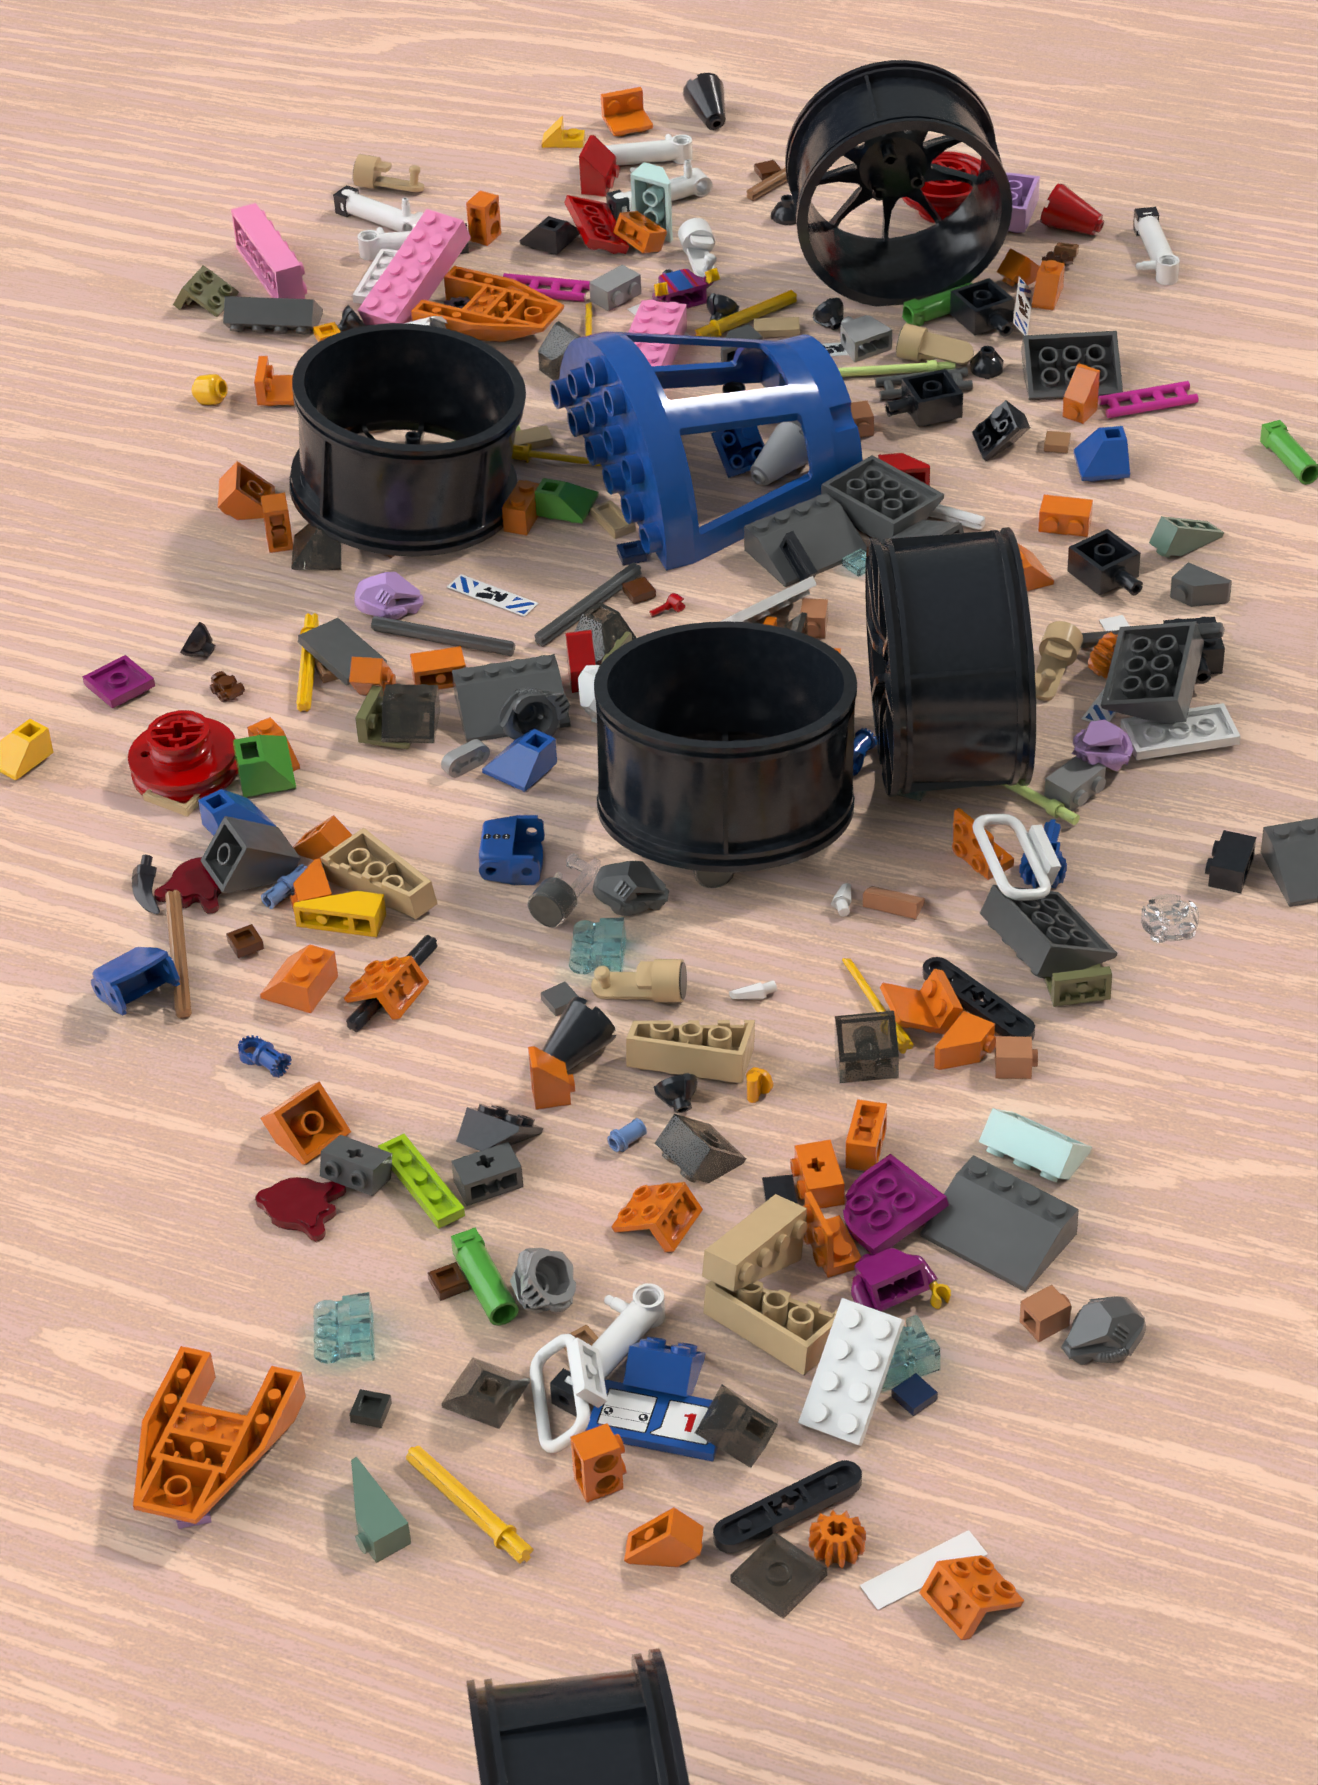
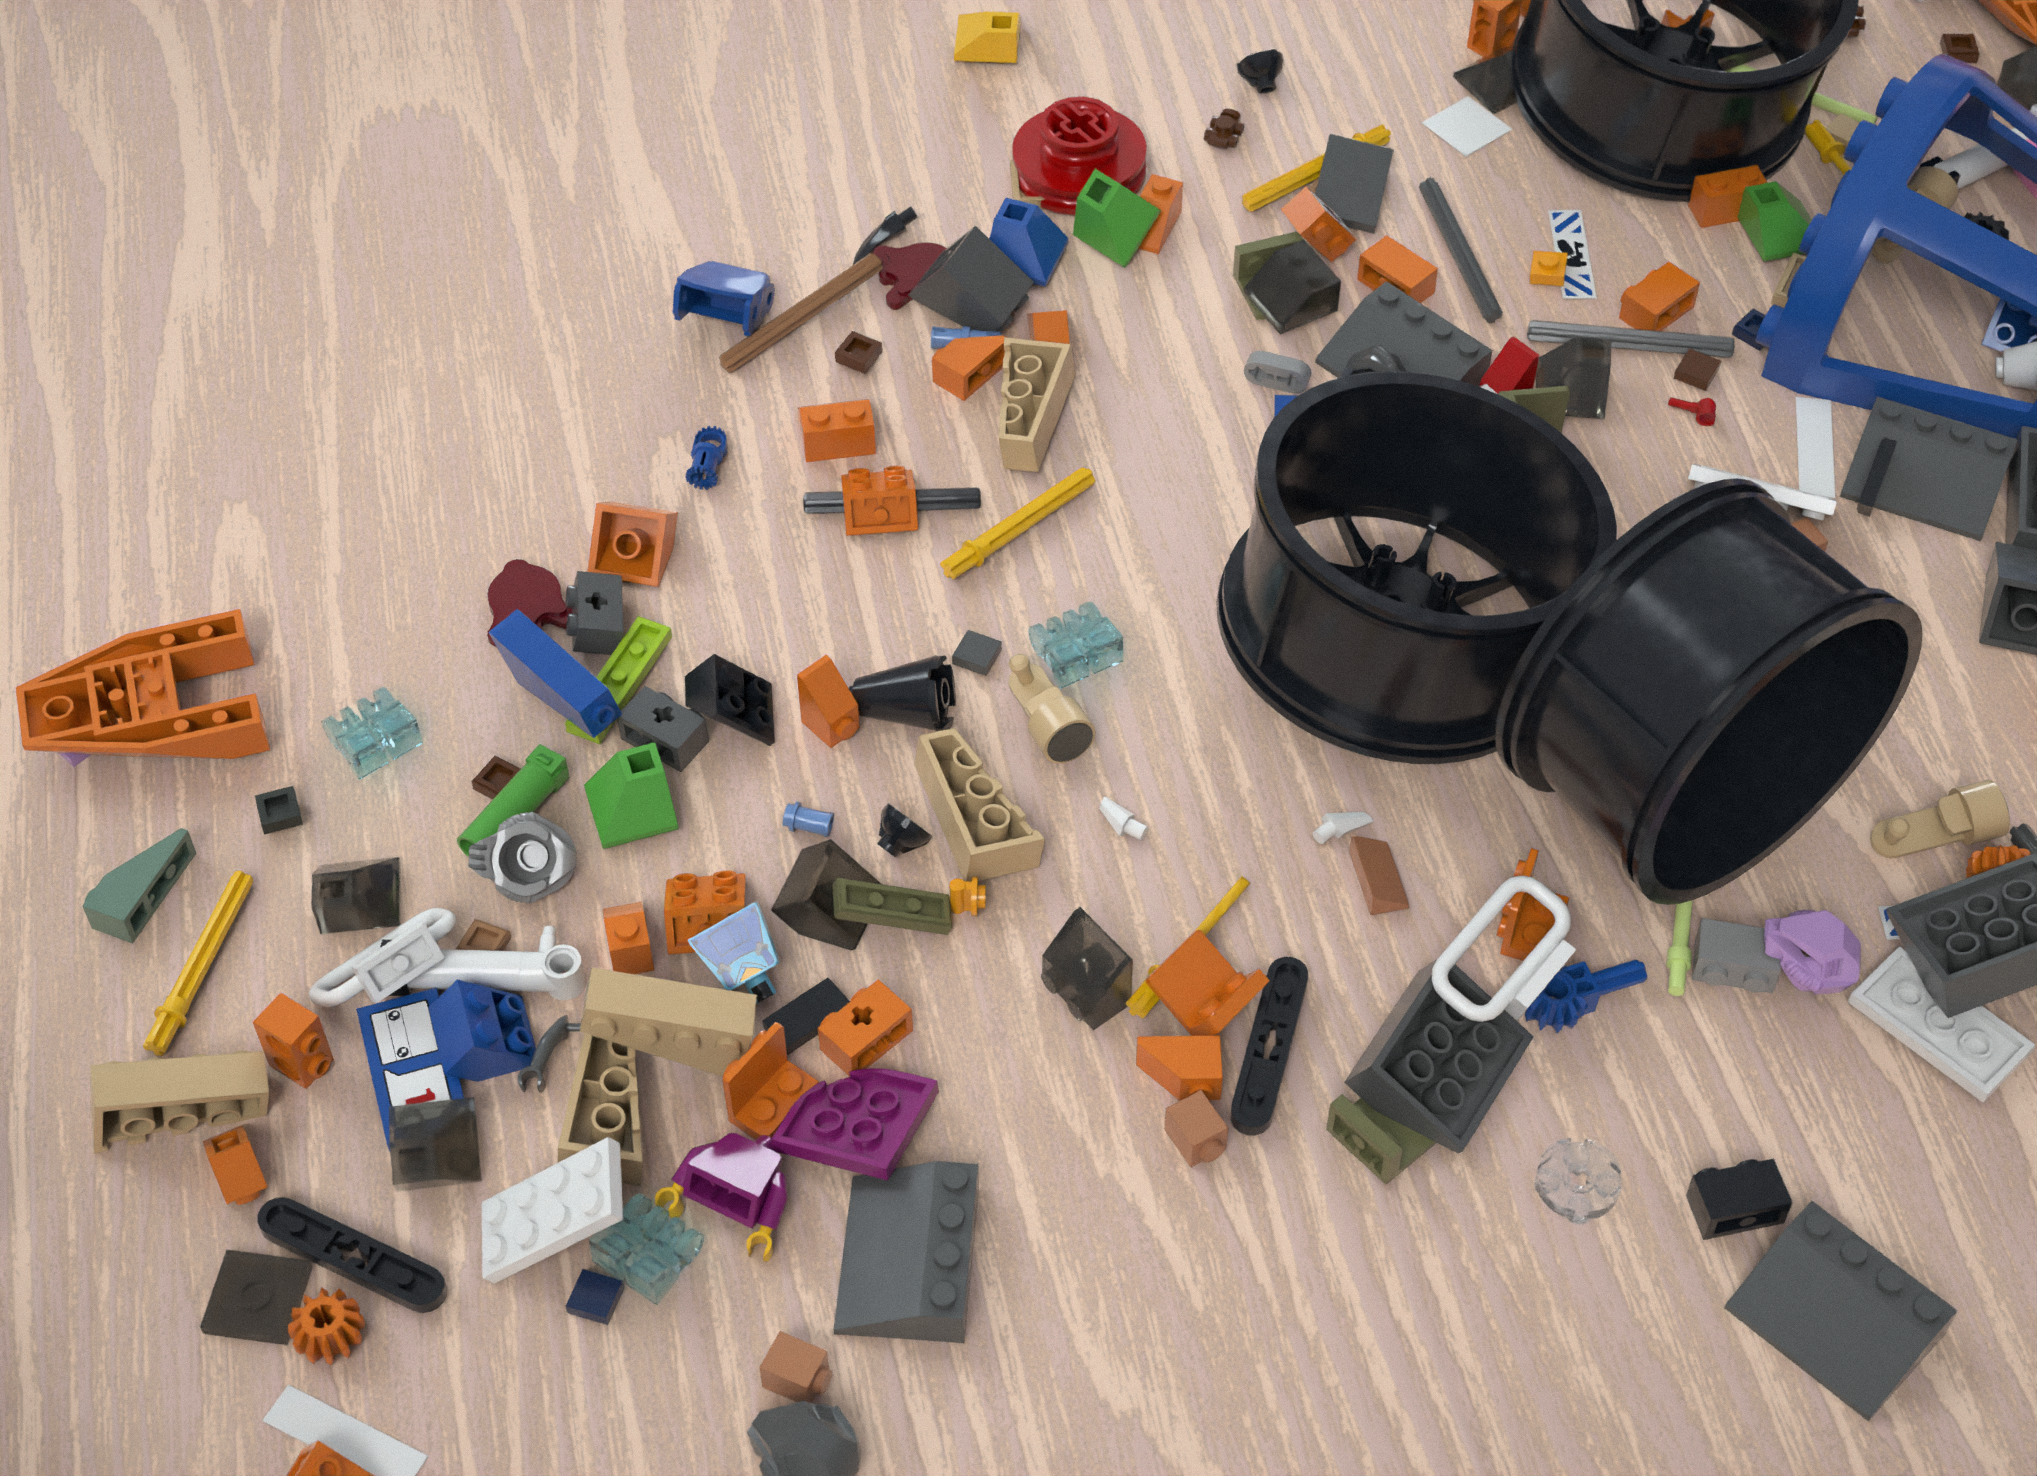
camera: 55 degrees right, 10 degrees up
magenta plate [82,655,155,708] -> none
yellow slope [293,891,386,937] -> none
lavender helmet [355,572,423,620] -> none
blue piece [479,815,545,885] -> none
clear piece [528,853,601,927] -> none
dark grey helmet [592,861,669,916] -> none
clear light blue tile [842,548,866,577] -> none
orange brick [846,1099,887,1171] -> none
light aqua slope [979,1108,1092,1182] -> none
none -> tan wedge [90,1050,269,1154]
none -> blue slope [488,609,622,738]
none -> dark grey piece [517,1015,581,1093]
none -> bright green slope [584,742,679,849]
none -> orange slope [602,901,655,974]
none -> torso [688,901,780,1004]
none -> olive tile [832,878,952,935]
none -> yellow axle [940,467,1095,580]
none -> white sticker [1422,96,1513,156]
none -> light orange plate [1530,251,1568,286]
none -> orange brick [1619,261,1700,331]
none -> white sticker [1796,397,1836,498]

